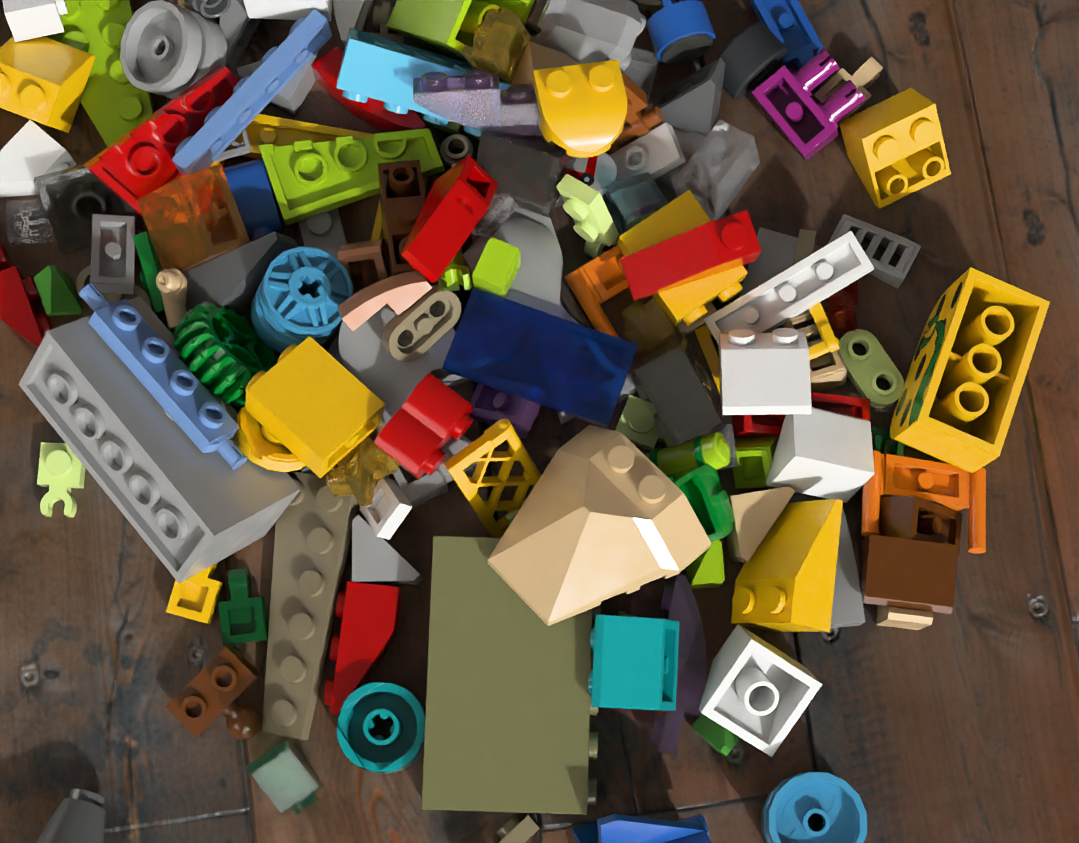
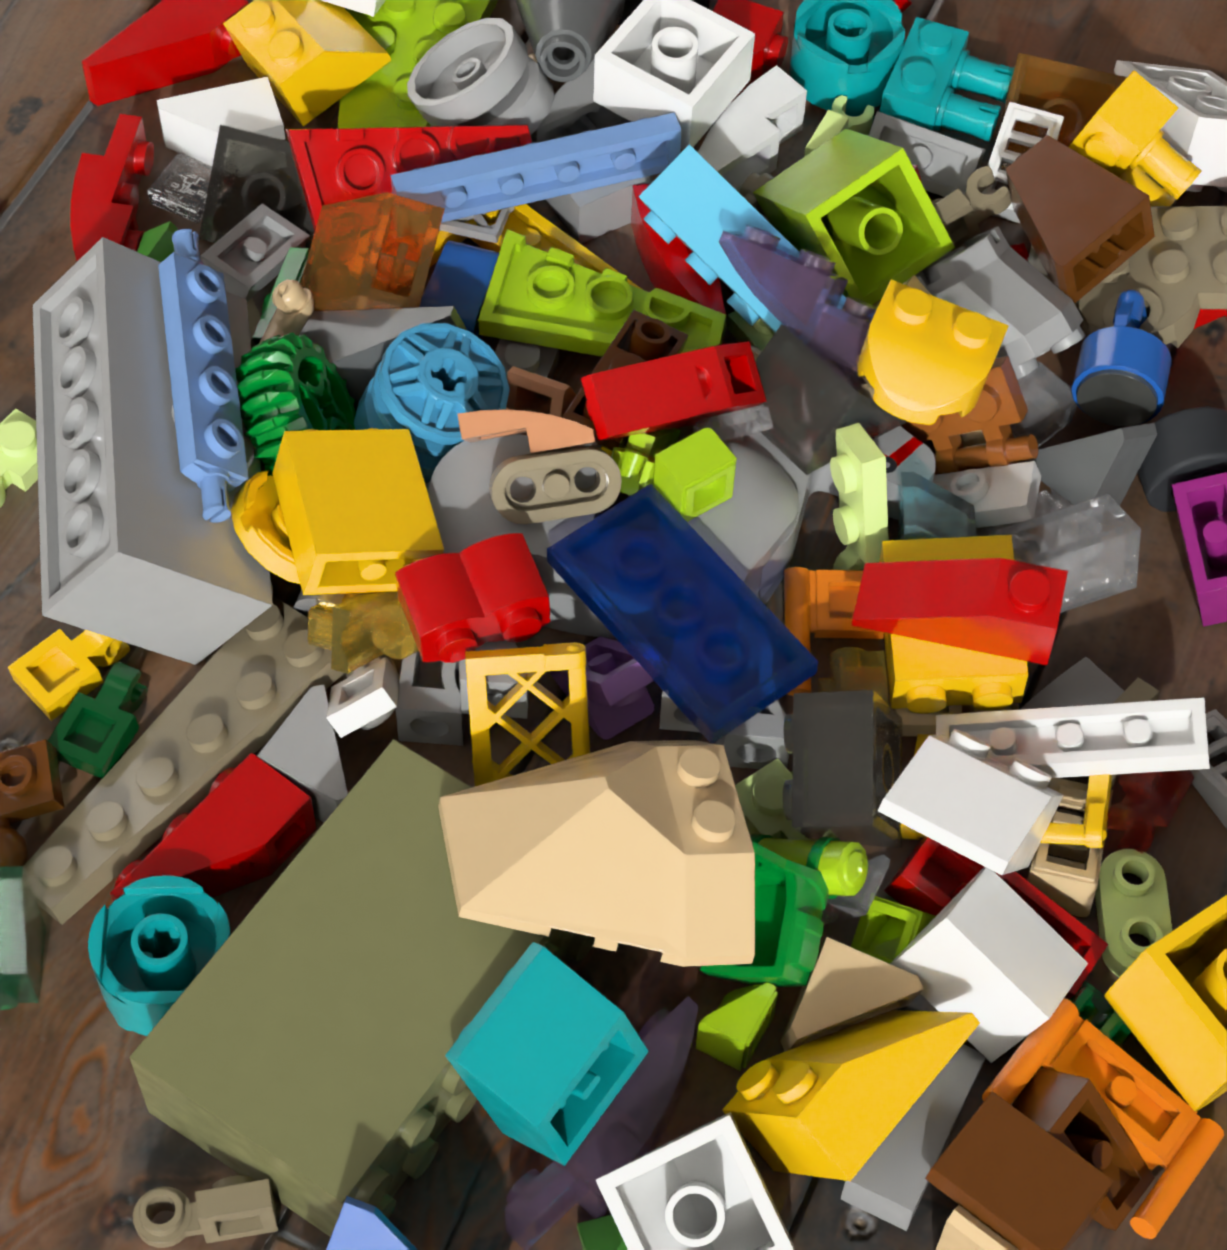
camera: 30 degrees right, 20 degrees down
clear yellow brick [462,8,530,81] -> none

